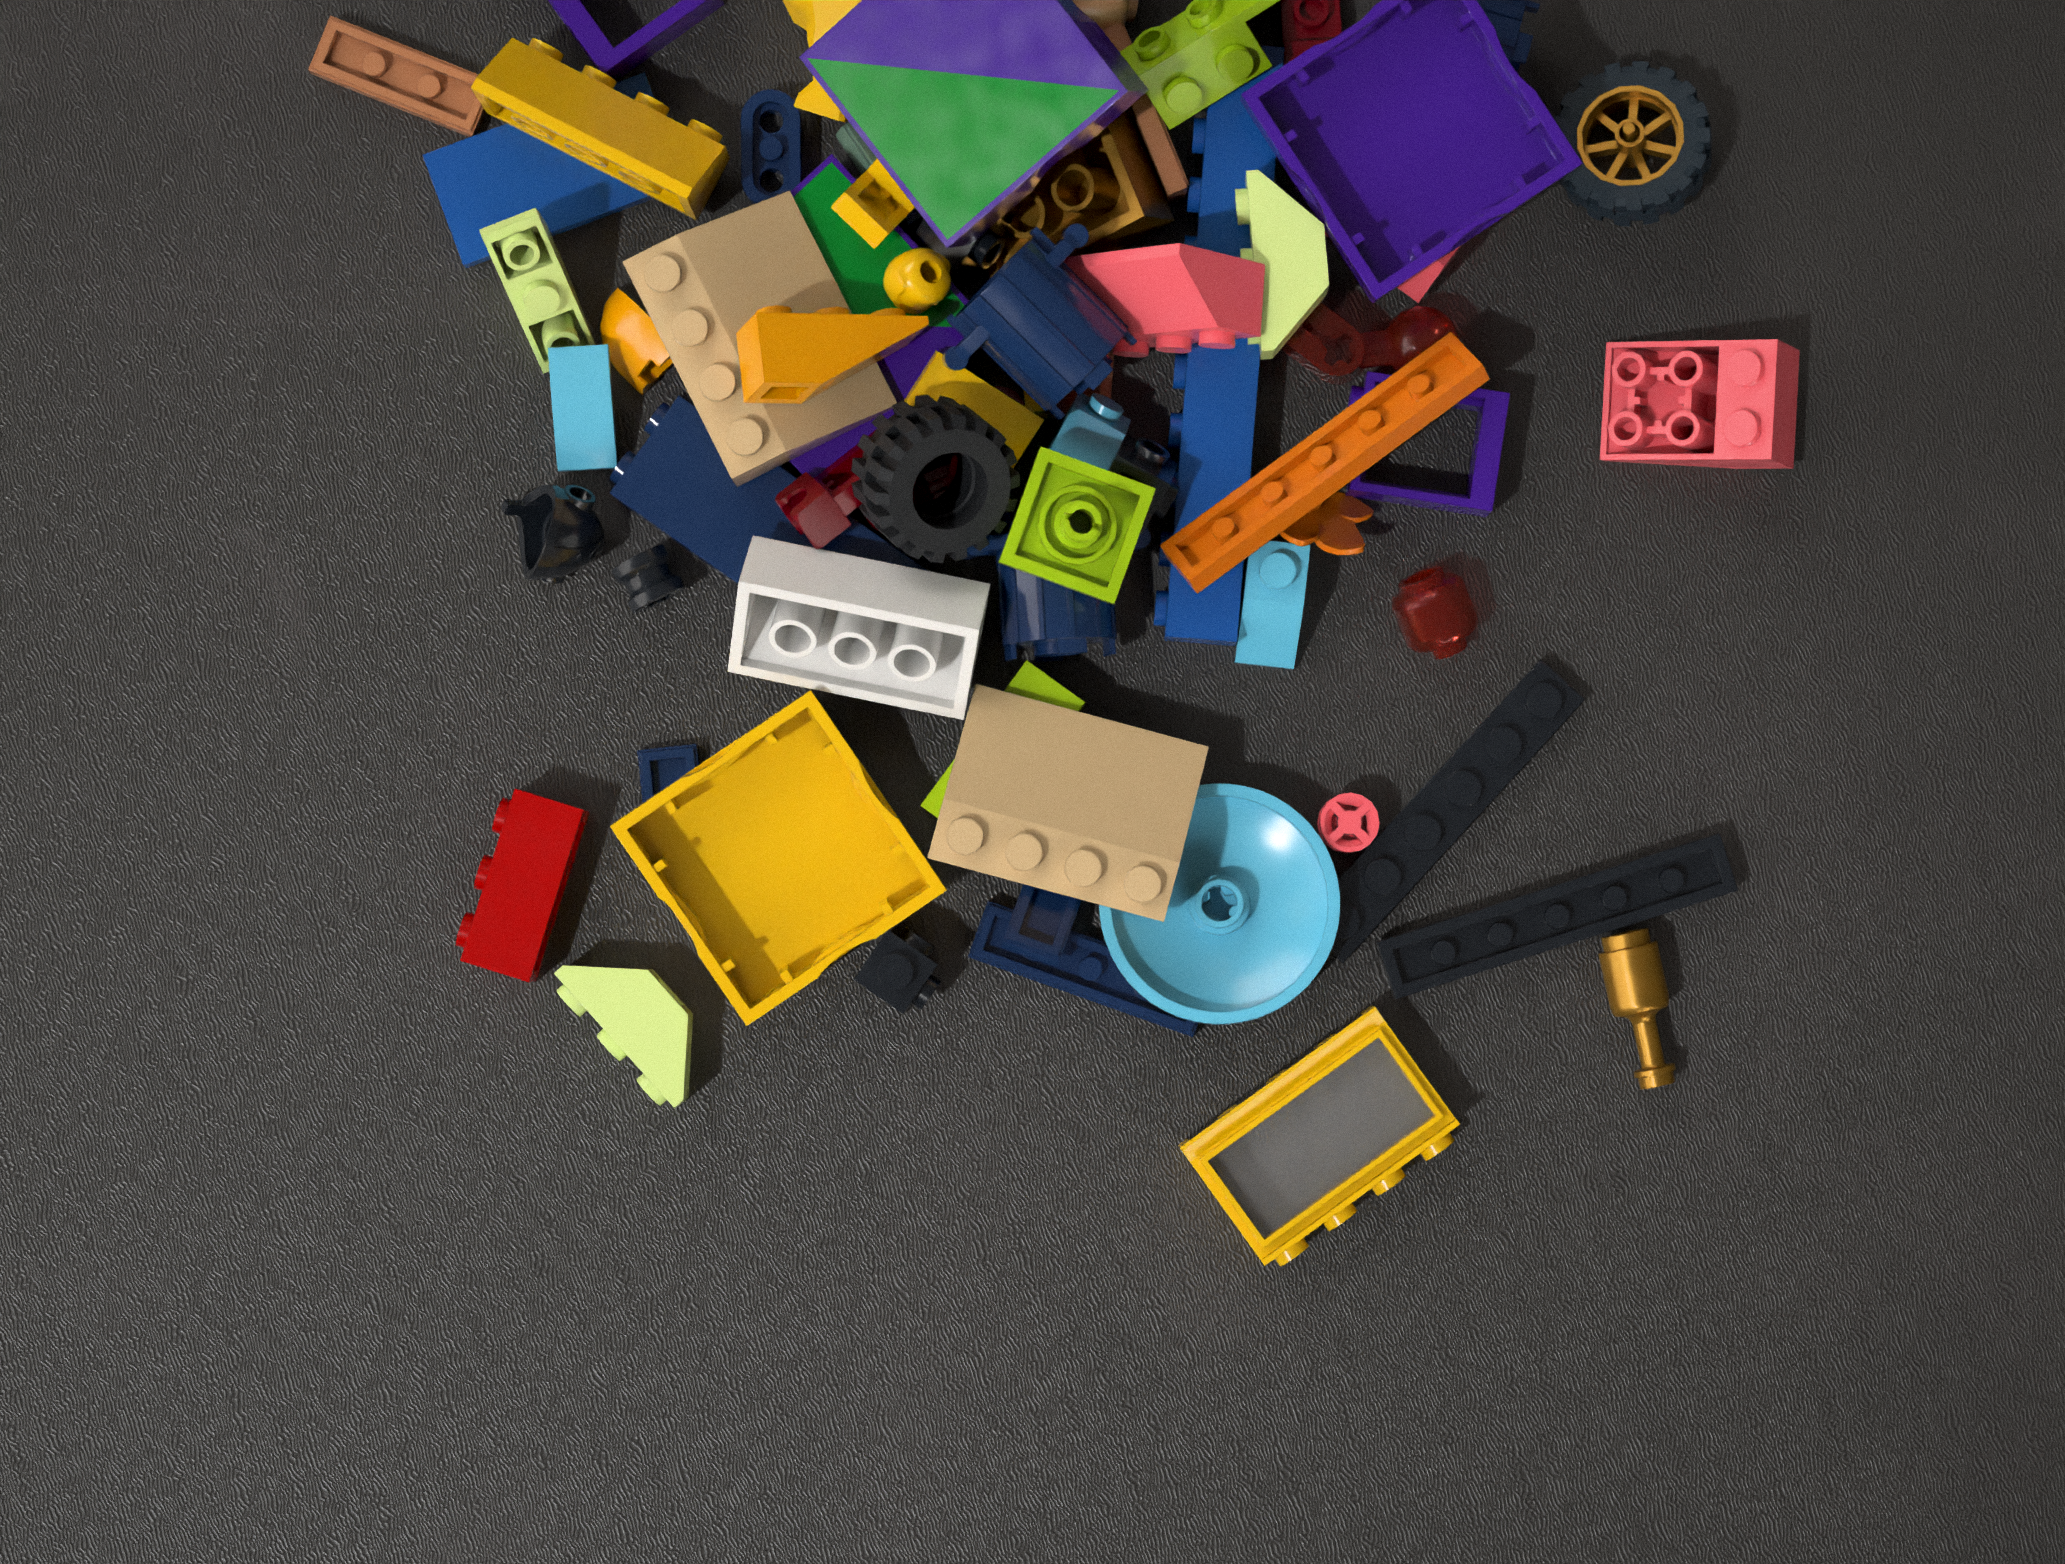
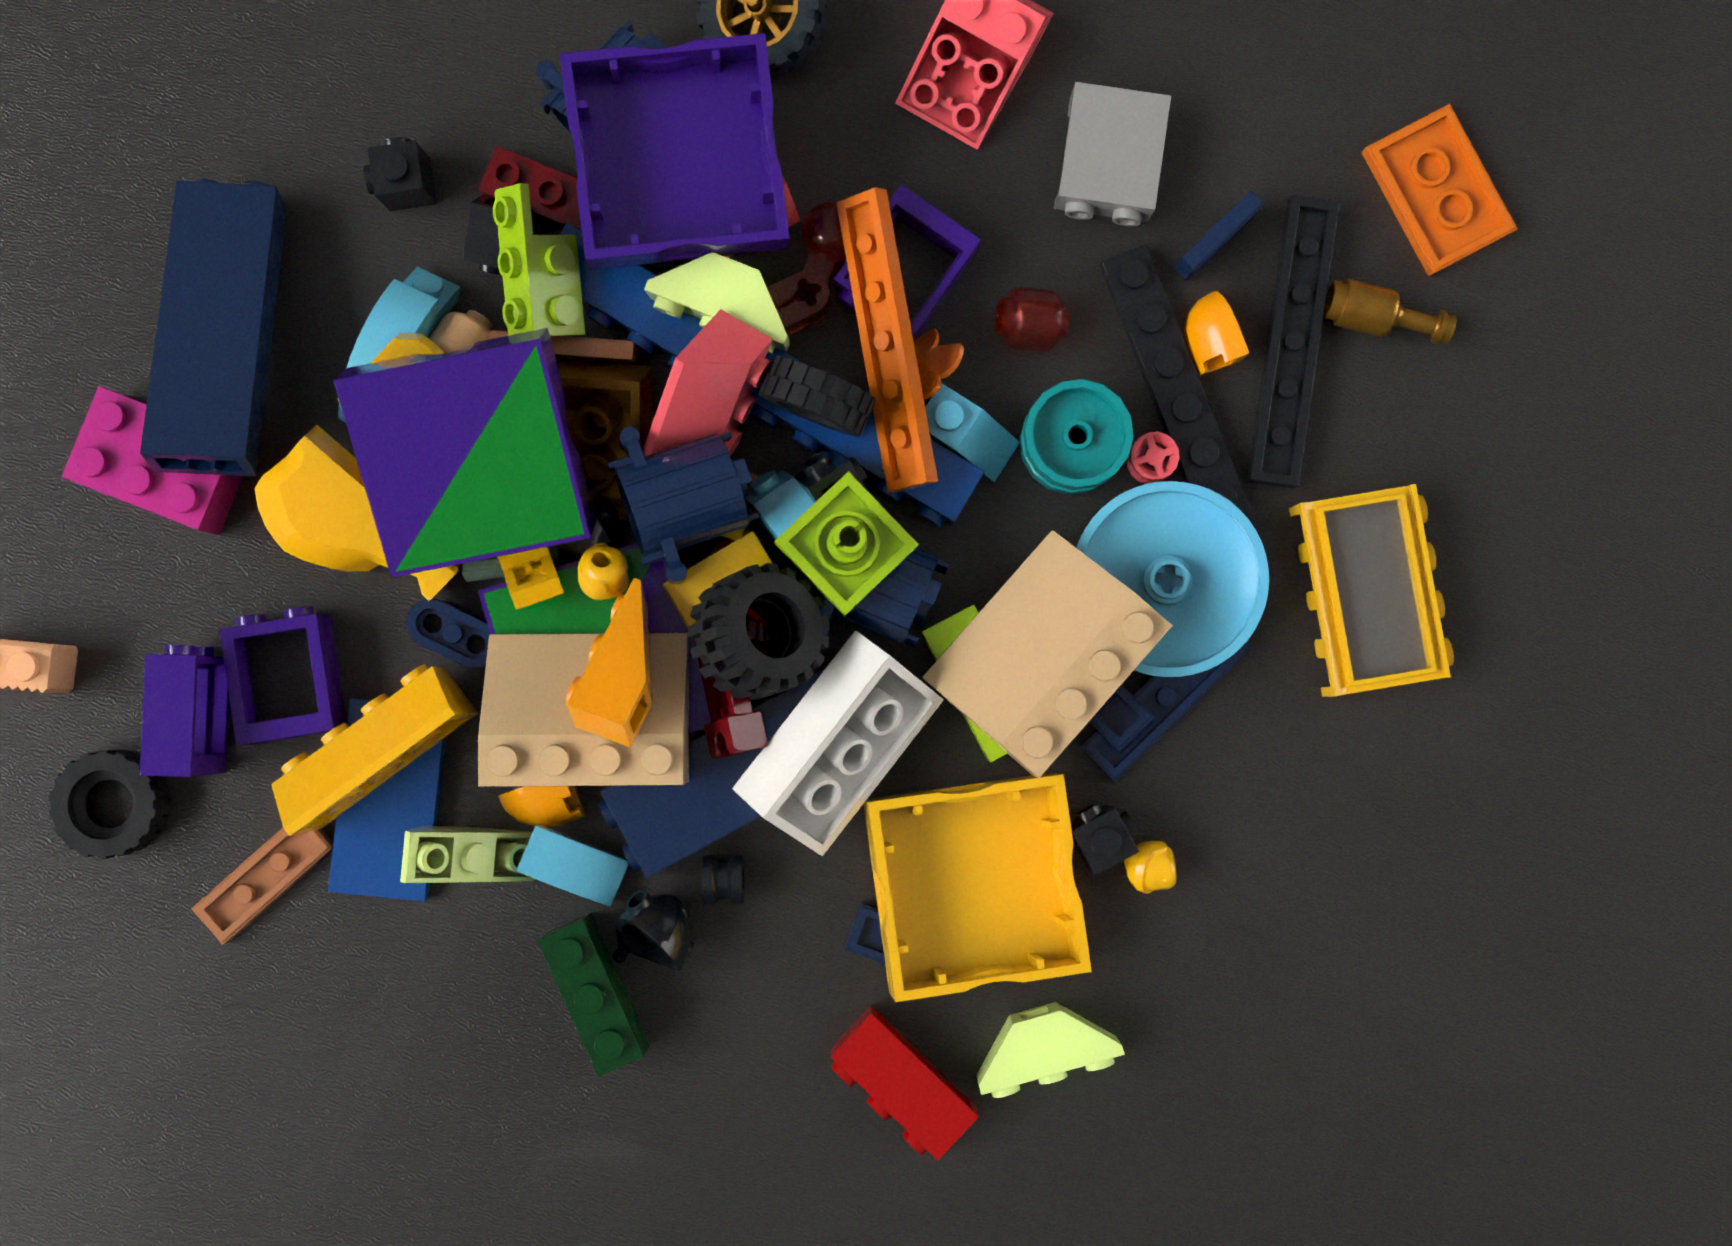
camera: 65 degrees left, 0 degrees up
none -> dark green brick [537,912,651,1077]
none -> black tyre [758,356,876,437]
none -> teal wheel [1019,379,1134,495]
none -> light grey panel [1054,82,1171,226]
none -> yellow piece [1123,840,1177,894]
none -> dark blue tile [1174,190,1263,281]
none -> light orange brick [1182,291,1249,377]
none -> orange tile [1361,104,1518,277]

